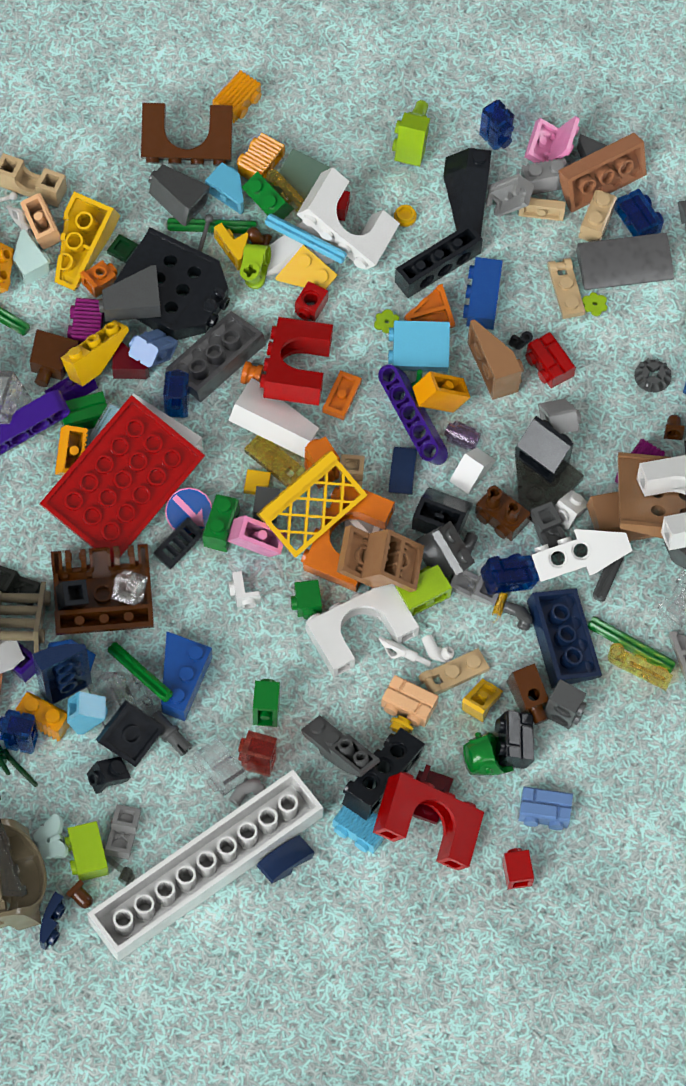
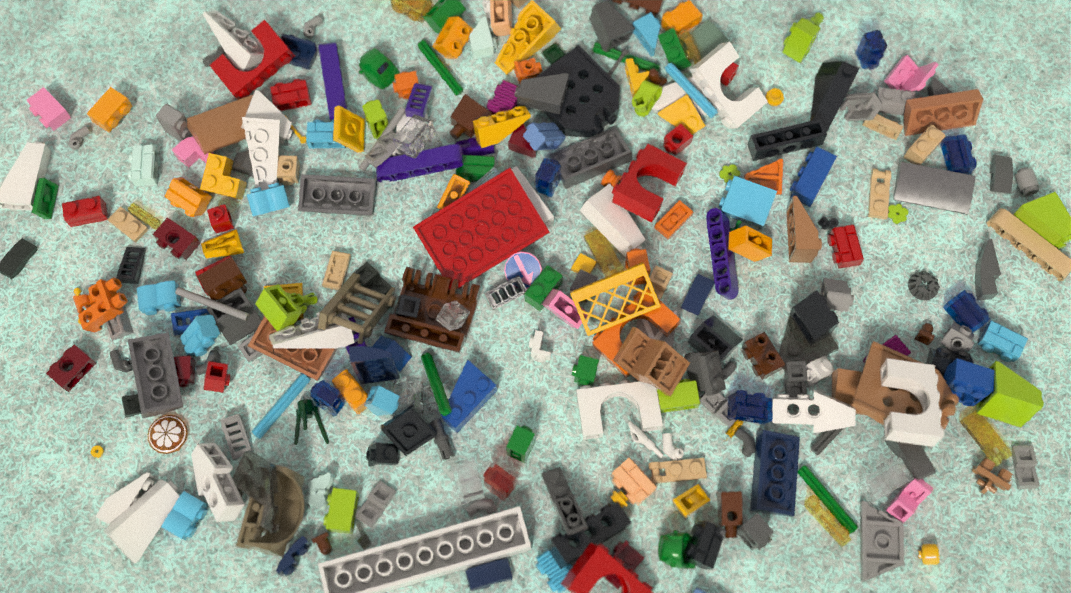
camera: 25 degrees right, 5 degrees up
clear purple brick [444,420,481,450] -> none
white slope [449,448,496,494] -> none

